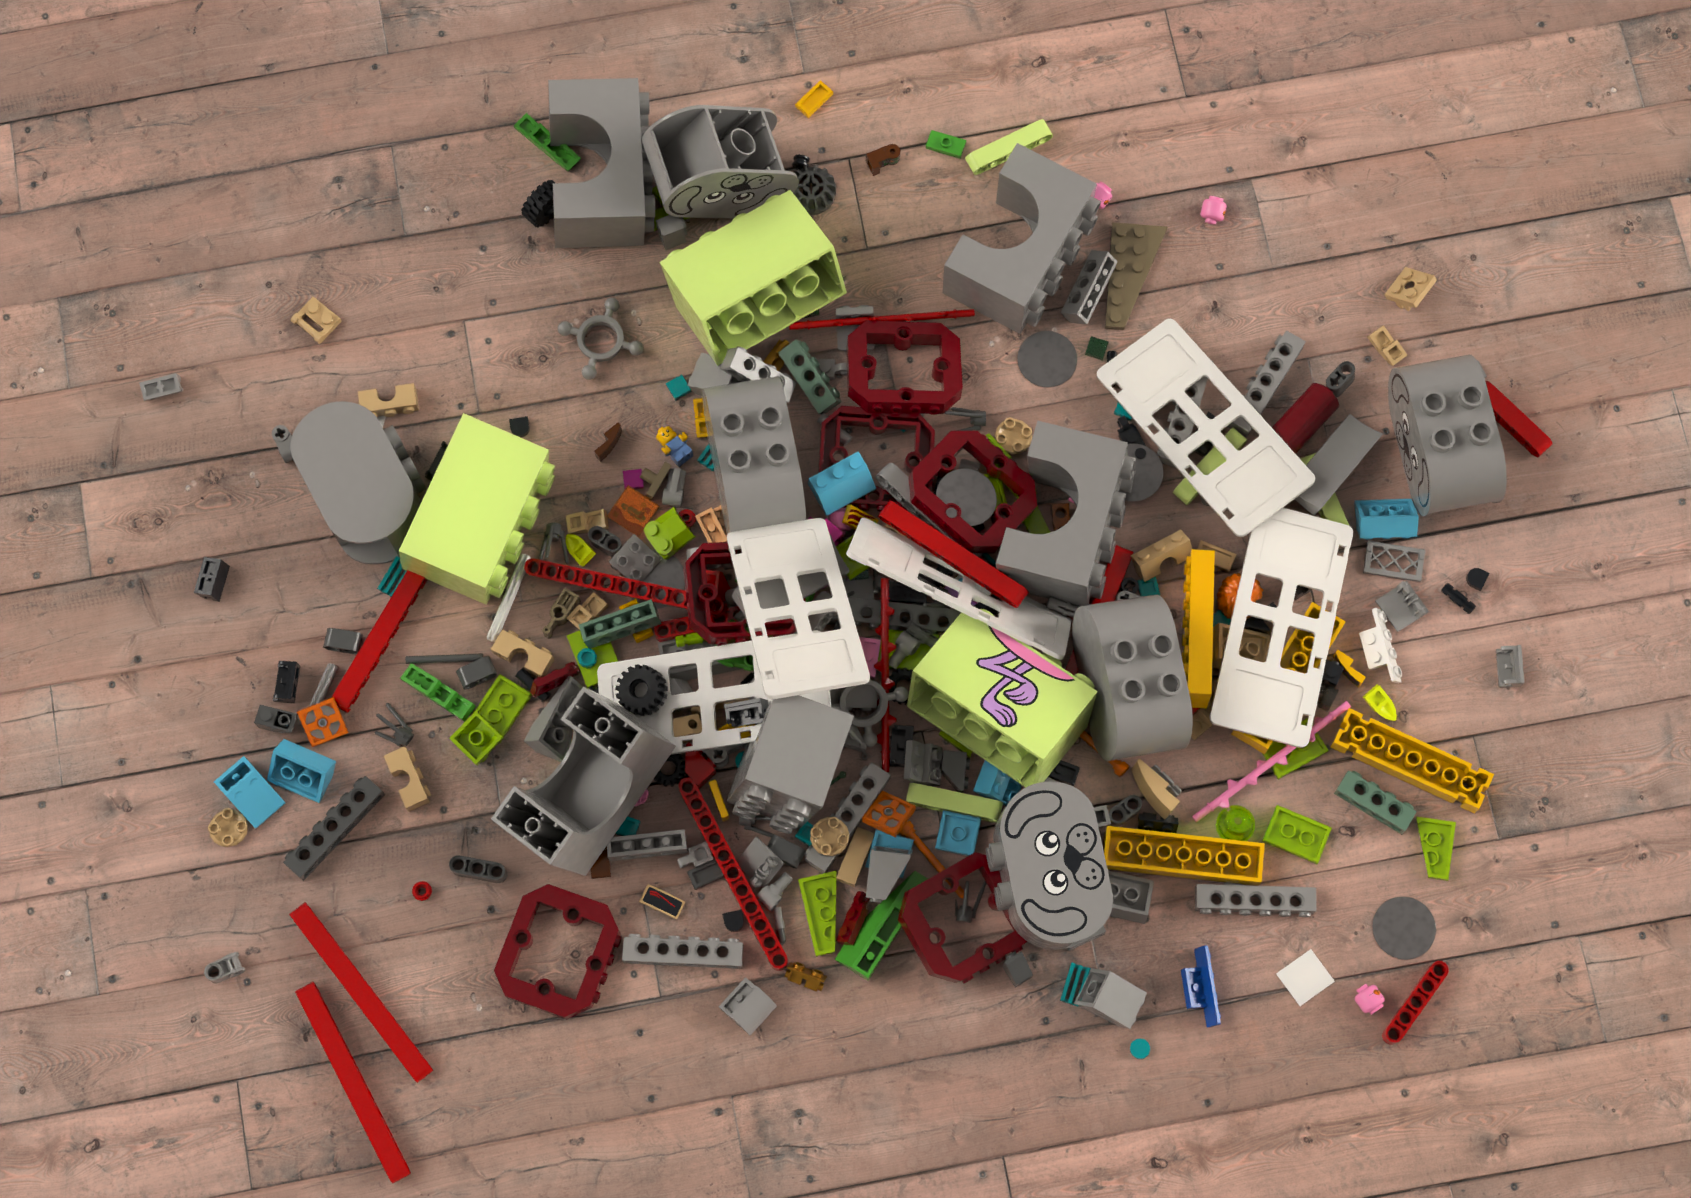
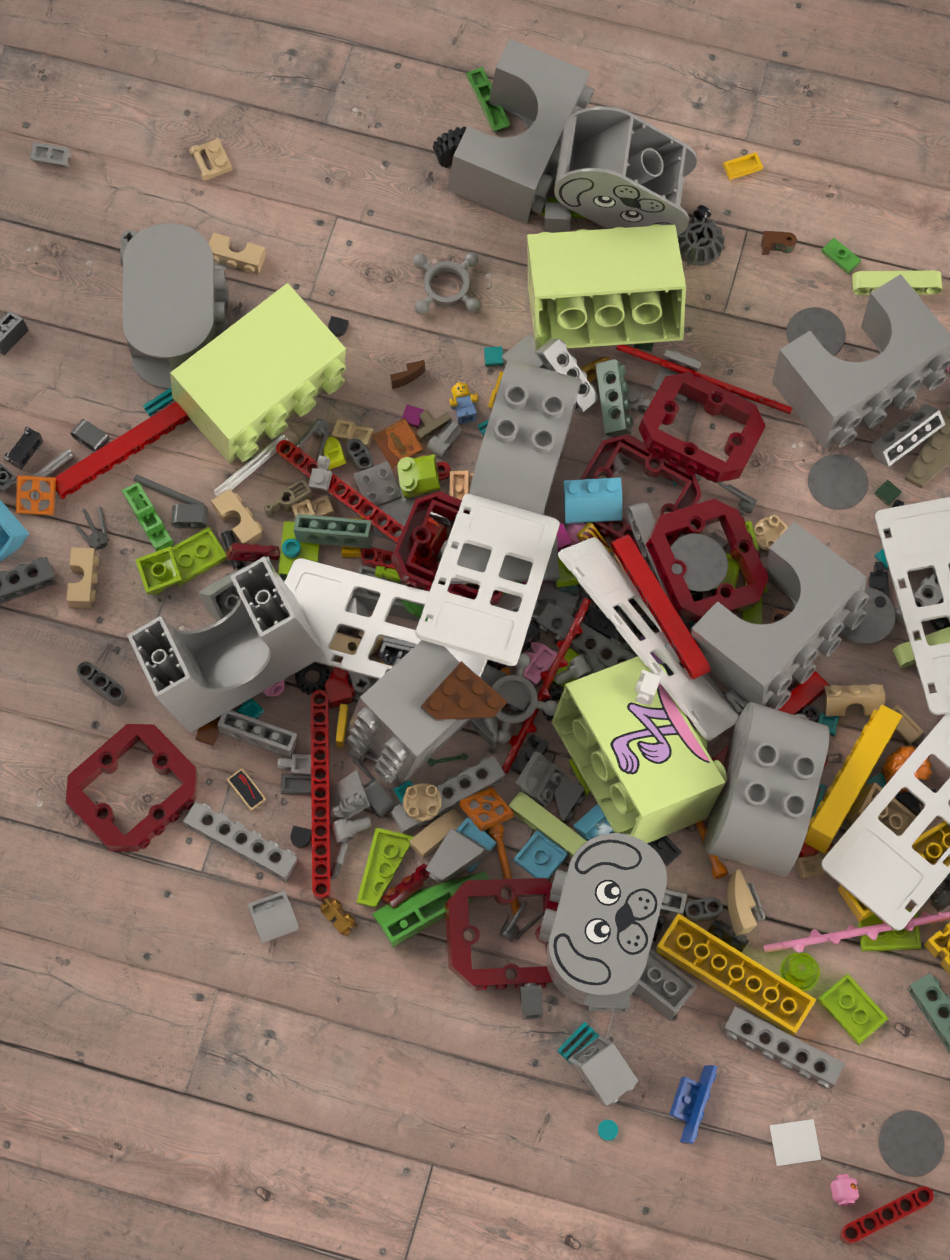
camera: 25 degrees right, 5 degrees down
red plate [412,881,432,901] -> none
black tyre [615,664,668,716] -> none
none -> light grey plate [308,455,332,491]
none -> reddish brown plate [420,661,507,721]
none -> white brick [635,670,661,705]
none -> flat silver sticker [786,307,845,355]

